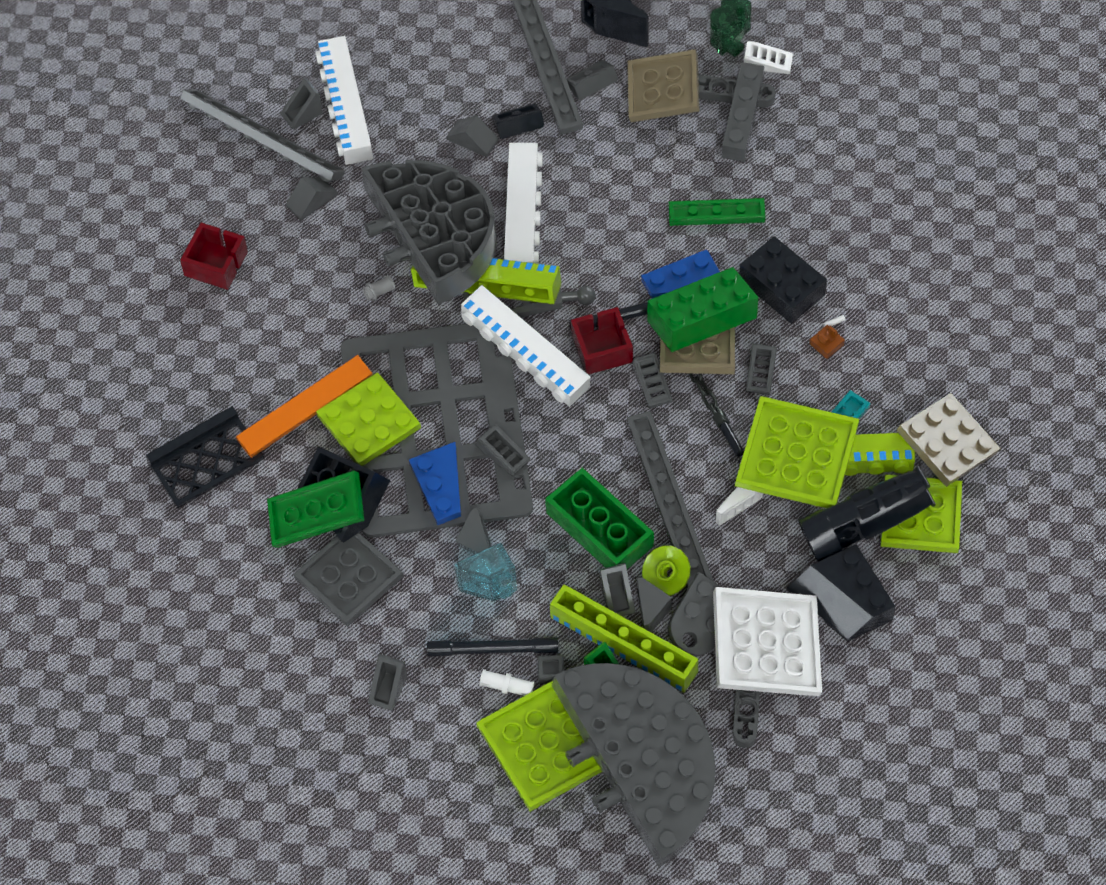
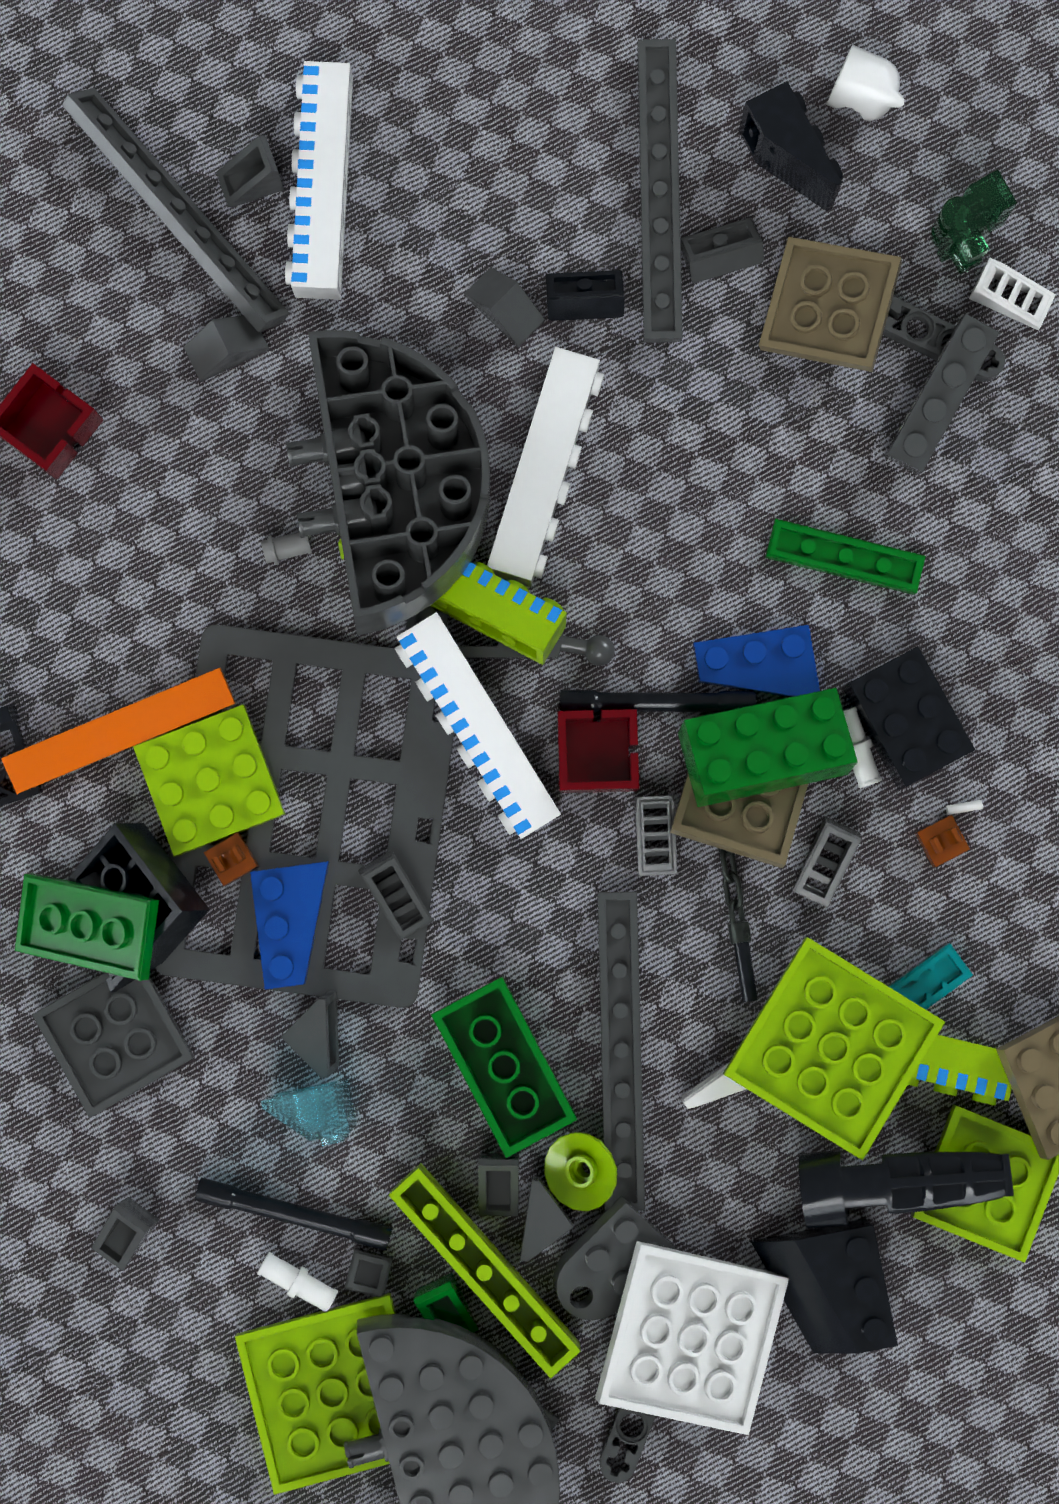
camera: 15 degrees right, 25 degrees up
none -> dark orange tile [204,832,259,887]
none -> white pin [843,707,882,788]

